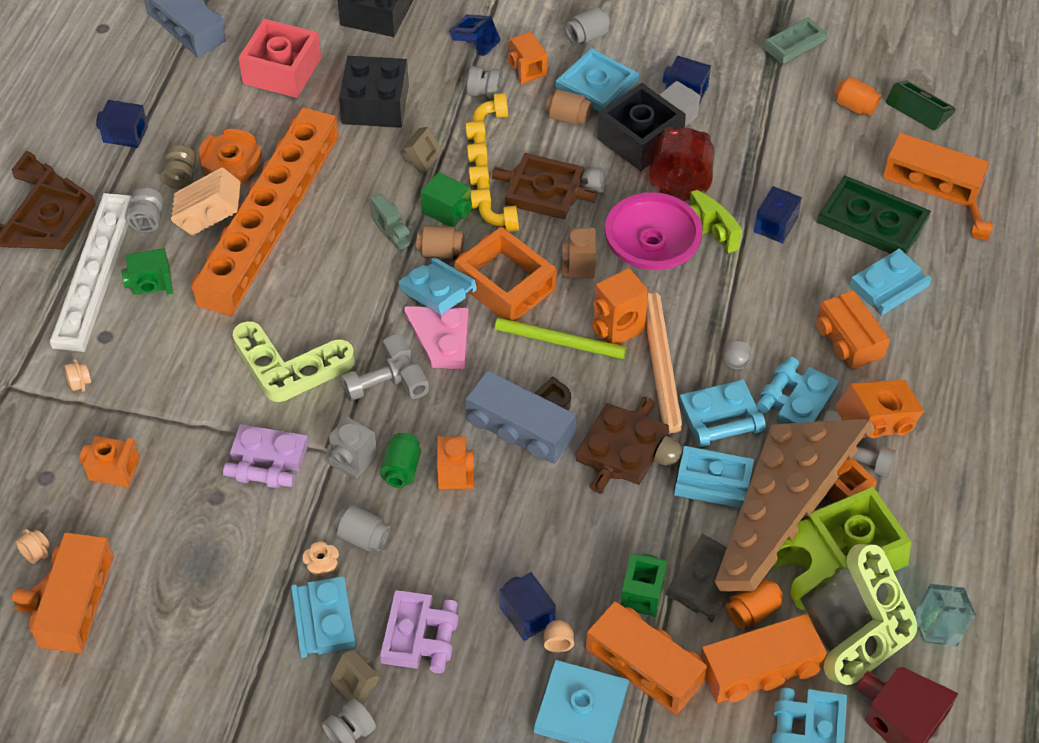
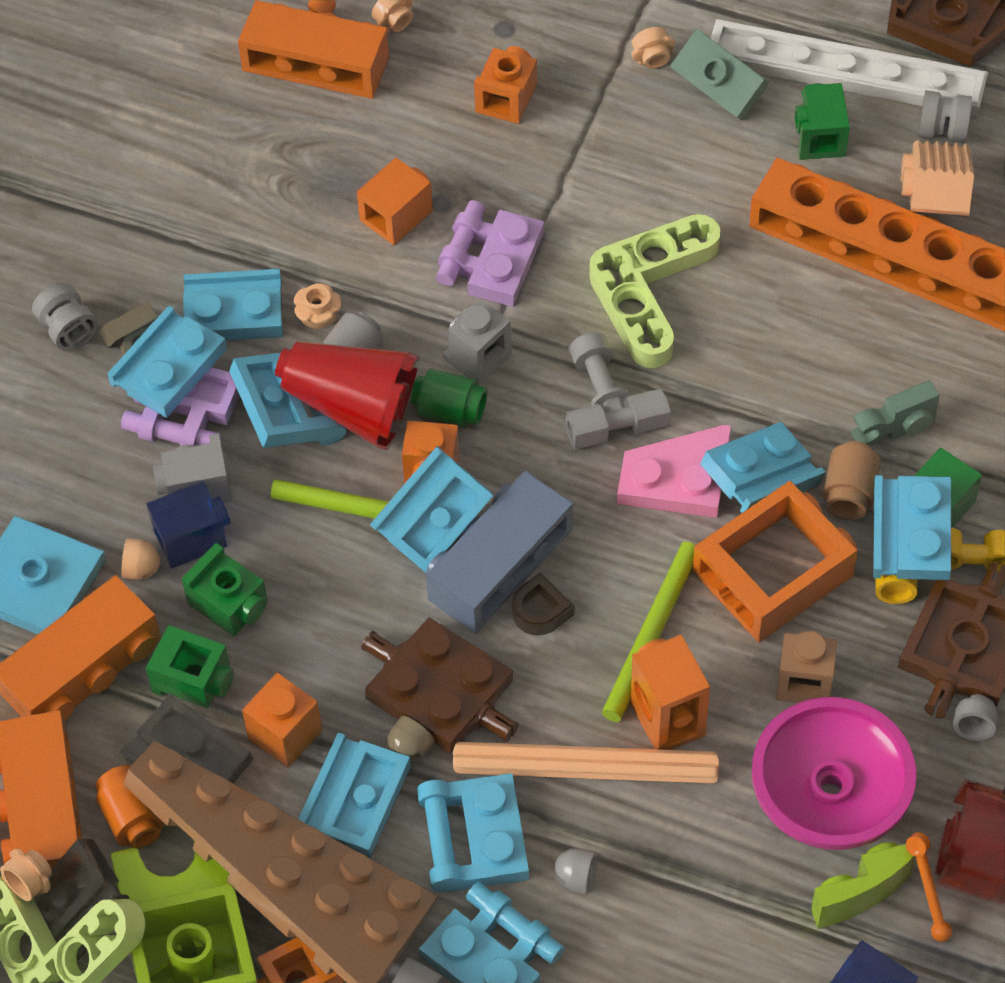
camera: 100 degrees right, 5 degrees up
none -> light nougat plate [0,849,52,901]
none -> medium azure plate [107,306,227,418]
none -> light grey brick [153,433,232,513]
none -> green brick [181,543,268,637]
none -> medium azure plate [229,353,347,448]
none -> orange brick [242,672,323,768]
none -> lime bar [271,479,460,536]
none -> red cone [275,341,420,450]
none -> orange brick [357,157,433,245]
none -> medium azure plate [370,446,494,573]
none -> sand green plate [669,28,770,121]
none -> medium azure plate [873,475,951,580]
none -> orange hinge [906,832,952,942]

